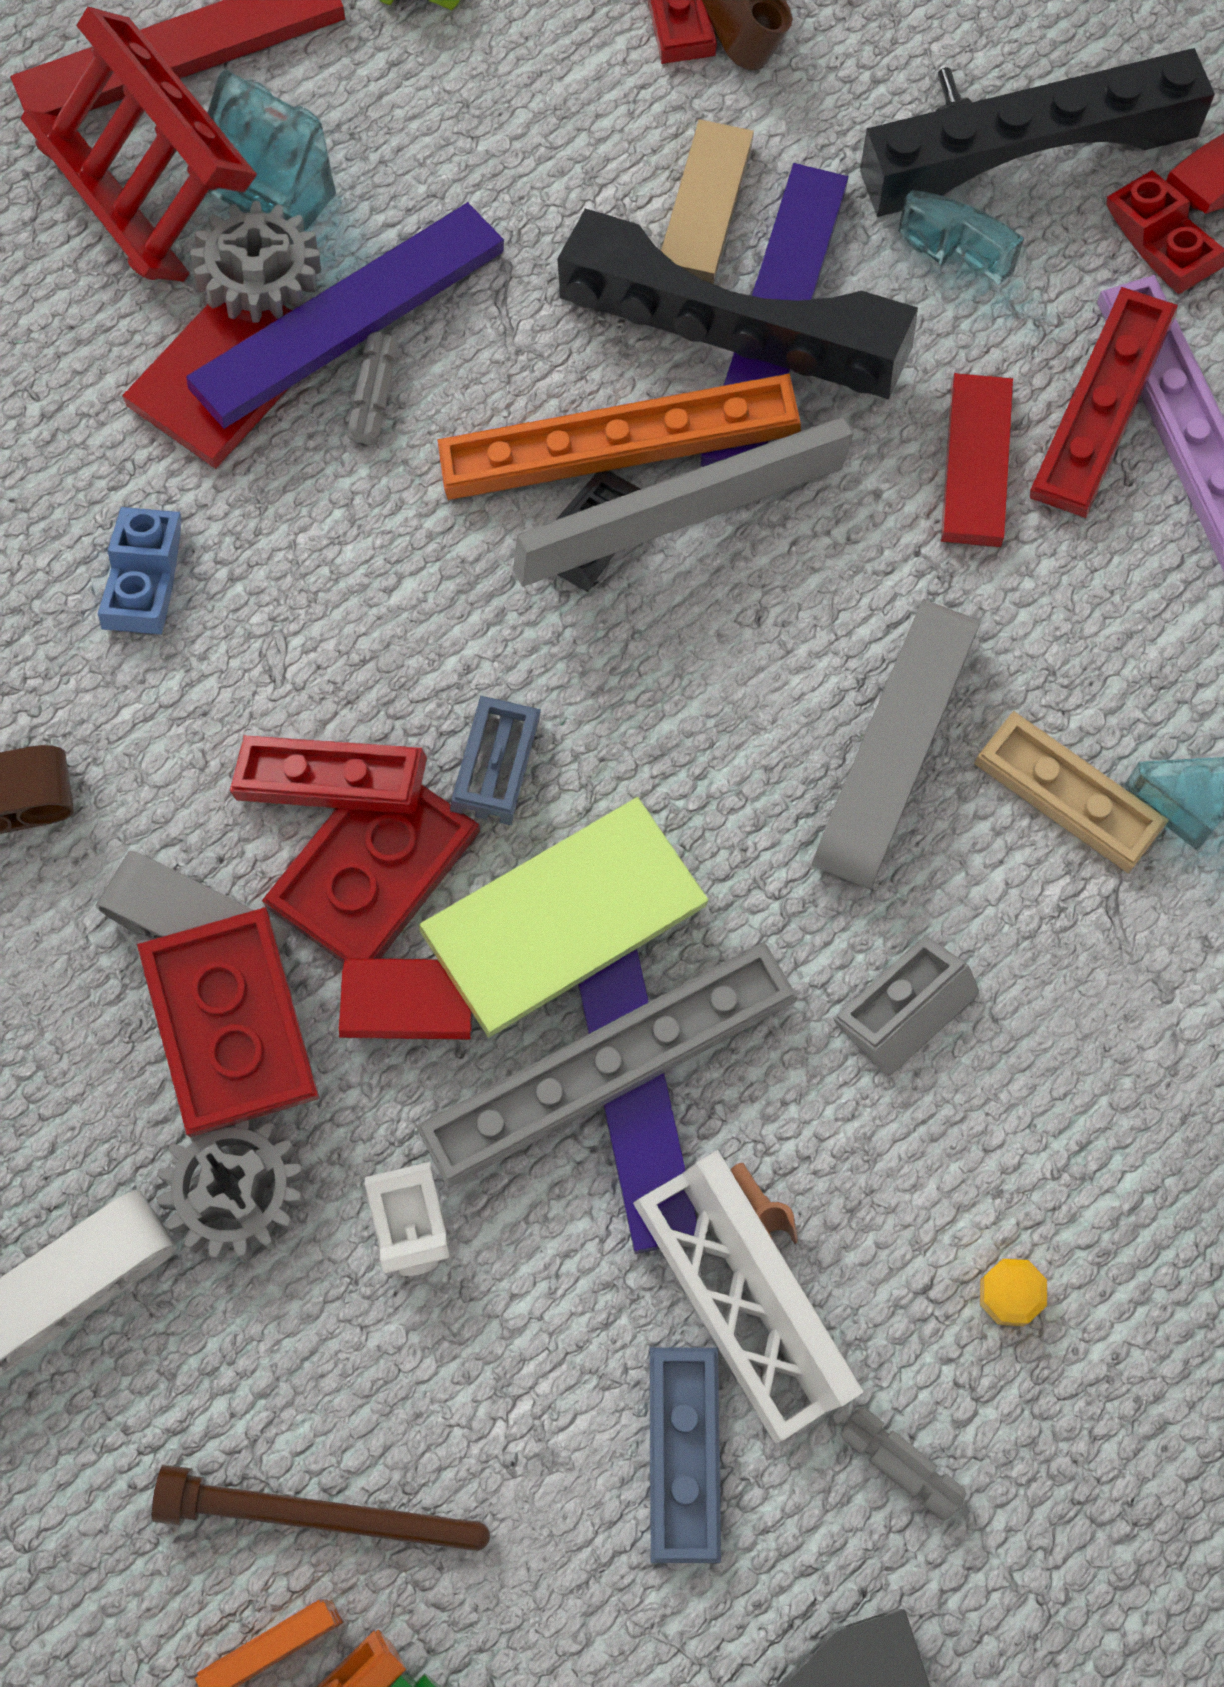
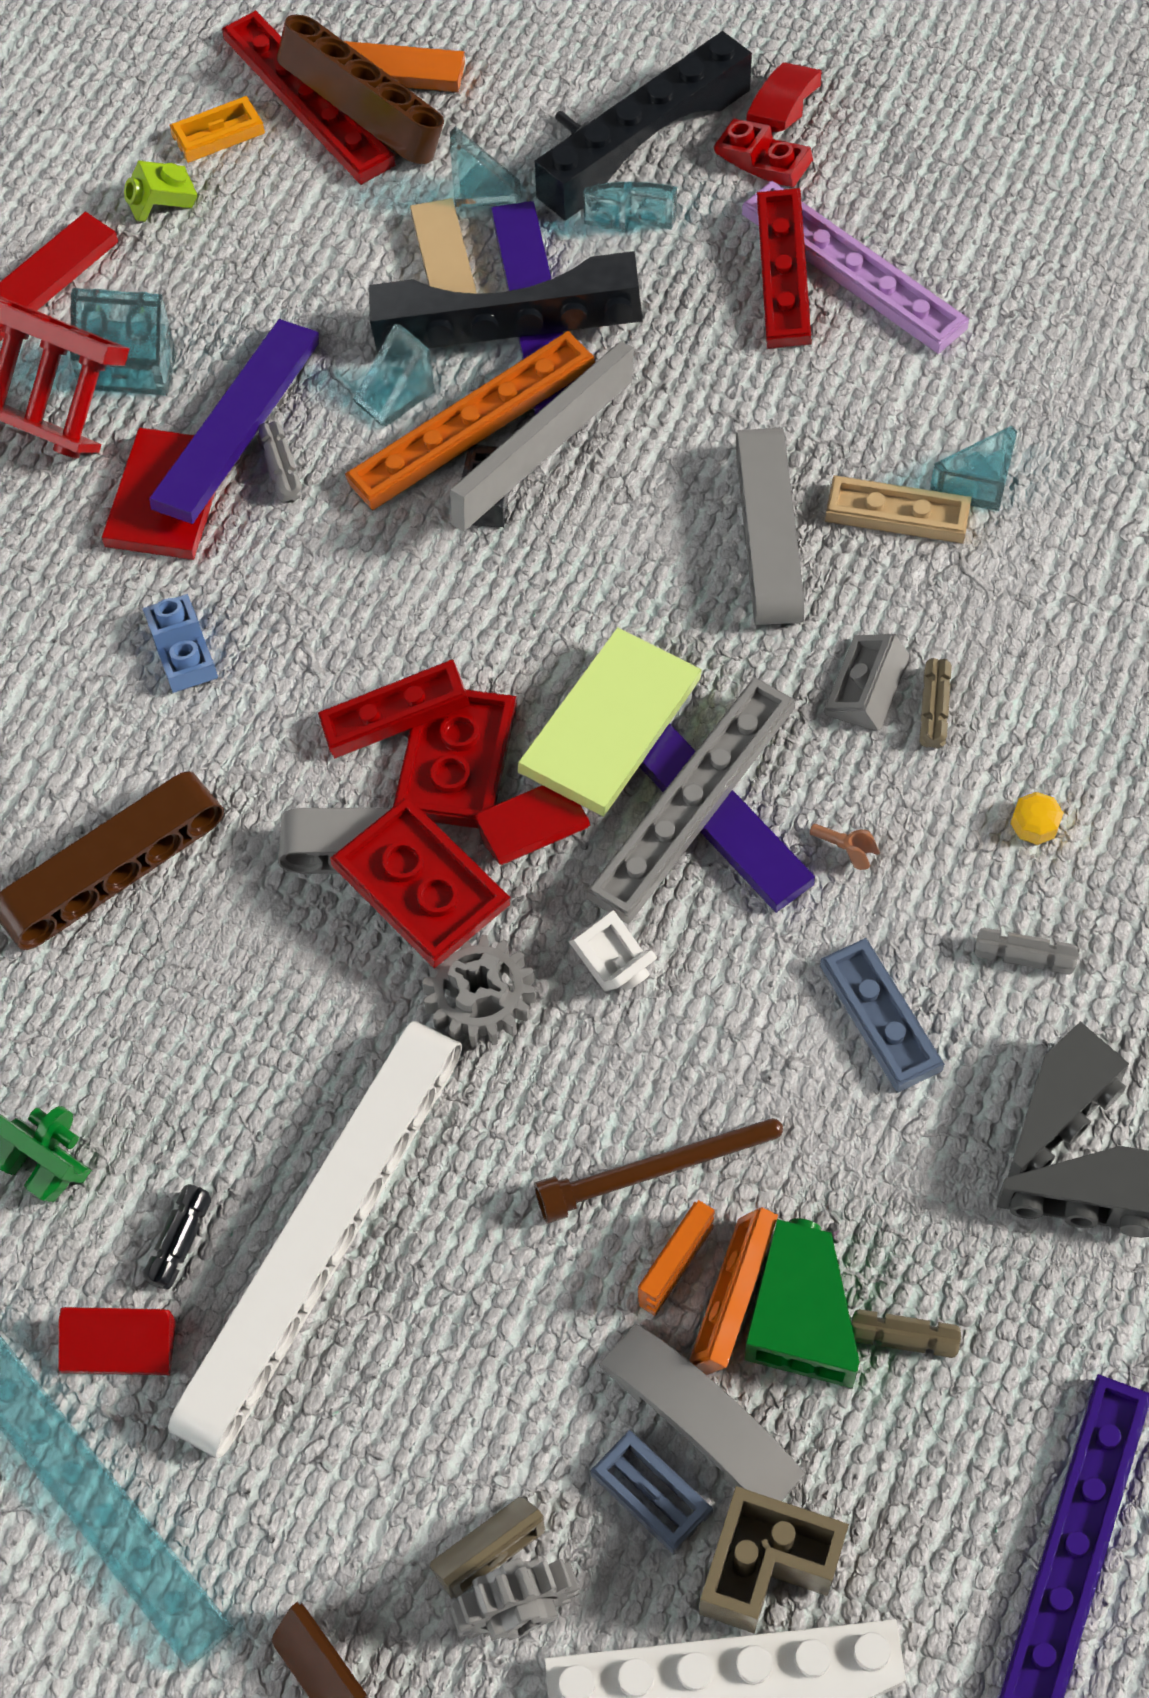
camera: 25 degrees left, 10 degrees down
light grey gear [190,201,321,322] -> none
sand blue tile [450,695,541,826] -> none
white fence [633,1150,863,1444] -> none
red tile [941,373,1013,547] -> none
none -> clear light blue slope [352,324,435,426]
none -> clear light blue slope [450,126,522,208]
none -> dark tan axle [919,658,952,749]

